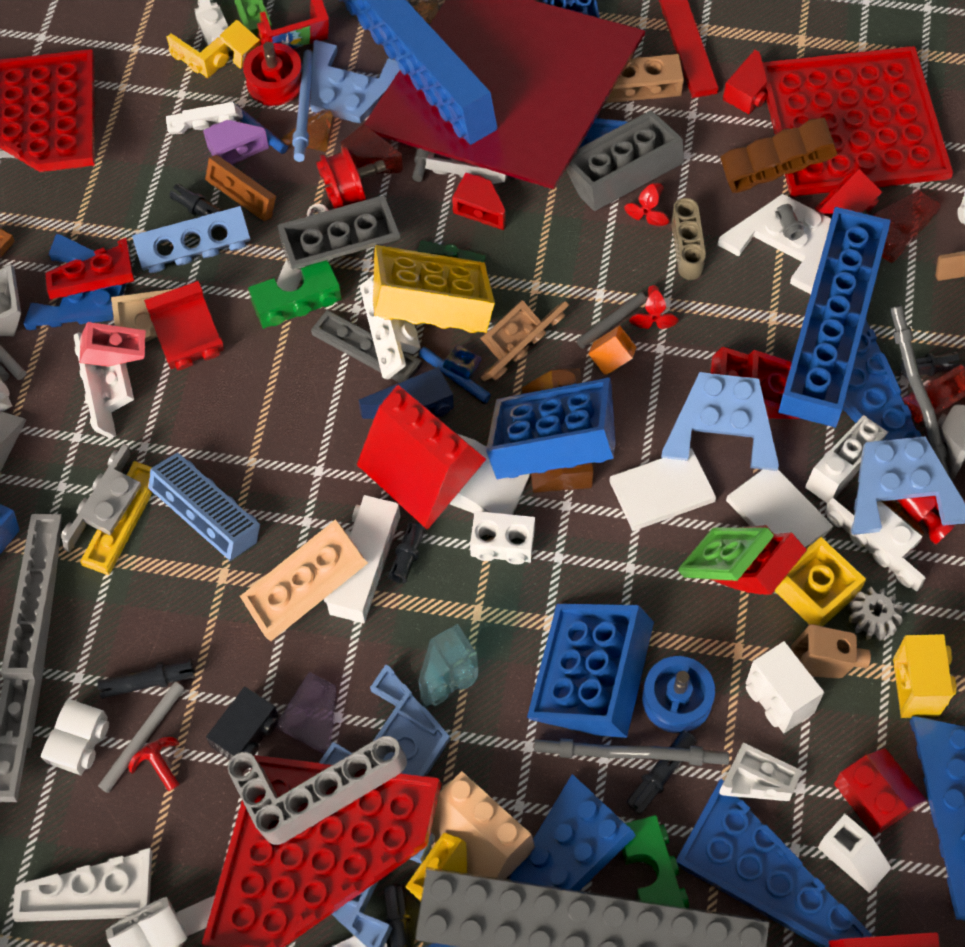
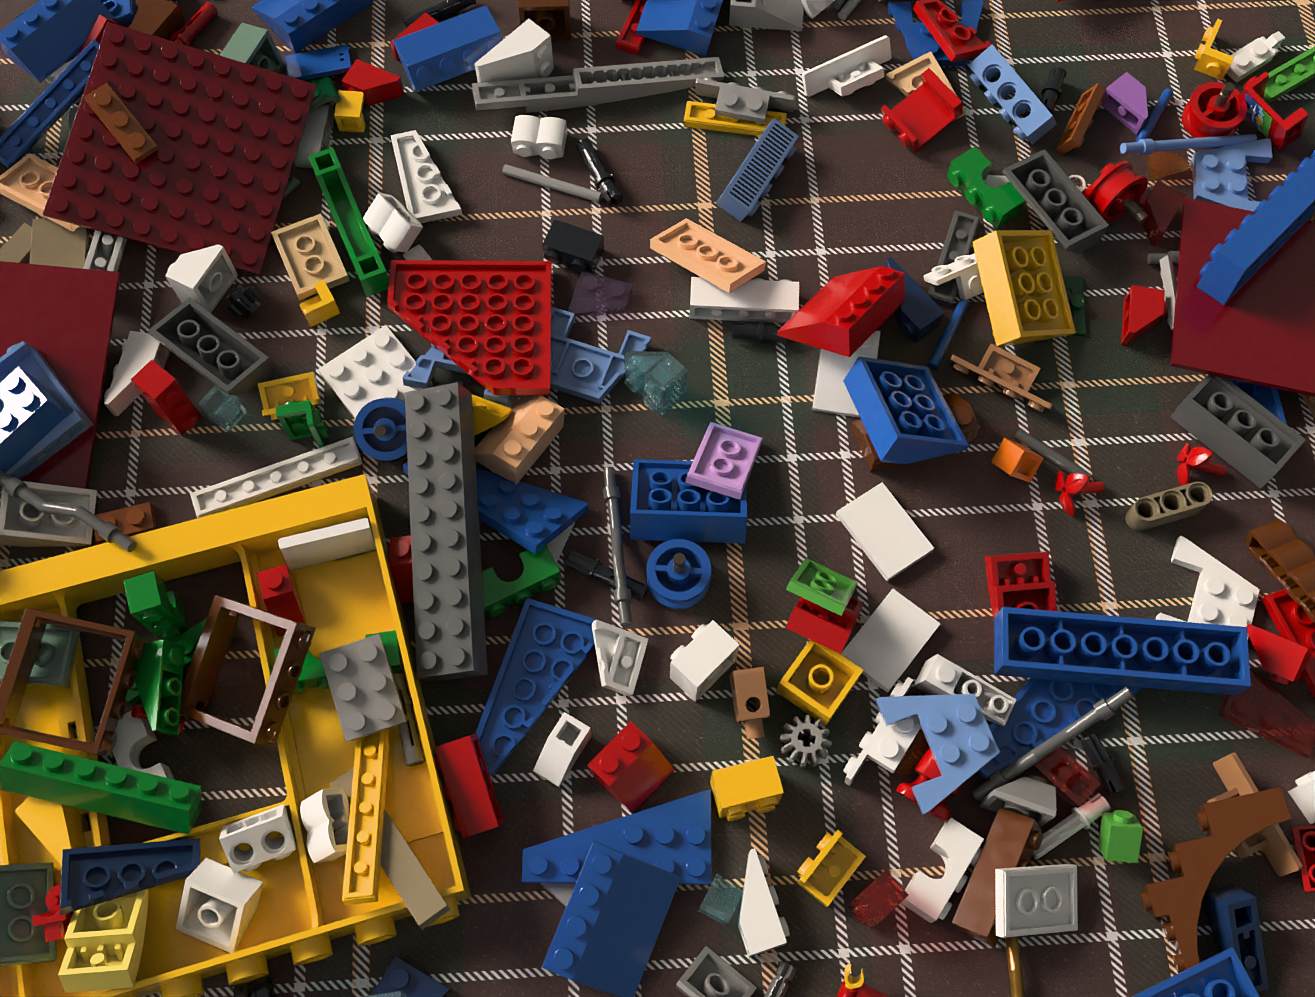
camera: 75 degrees right, 5 degrees up
coral slope [79,322,146,367] -> none
red plant [129,737,180,792] -> none
white hinge [166,102,243,134] -> none
yellow panel [220,20,260,69] -> none
light grey beam [228,736,407,845] -> none
clear blue tile [443,345,482,380] -> none
white brick [470,511,535,564] -> none
medium blue wing [661,372,779,471] -> none
dark grey pin [775,204,804,241] -> none
none -> lavender tile [685,422,763,500]

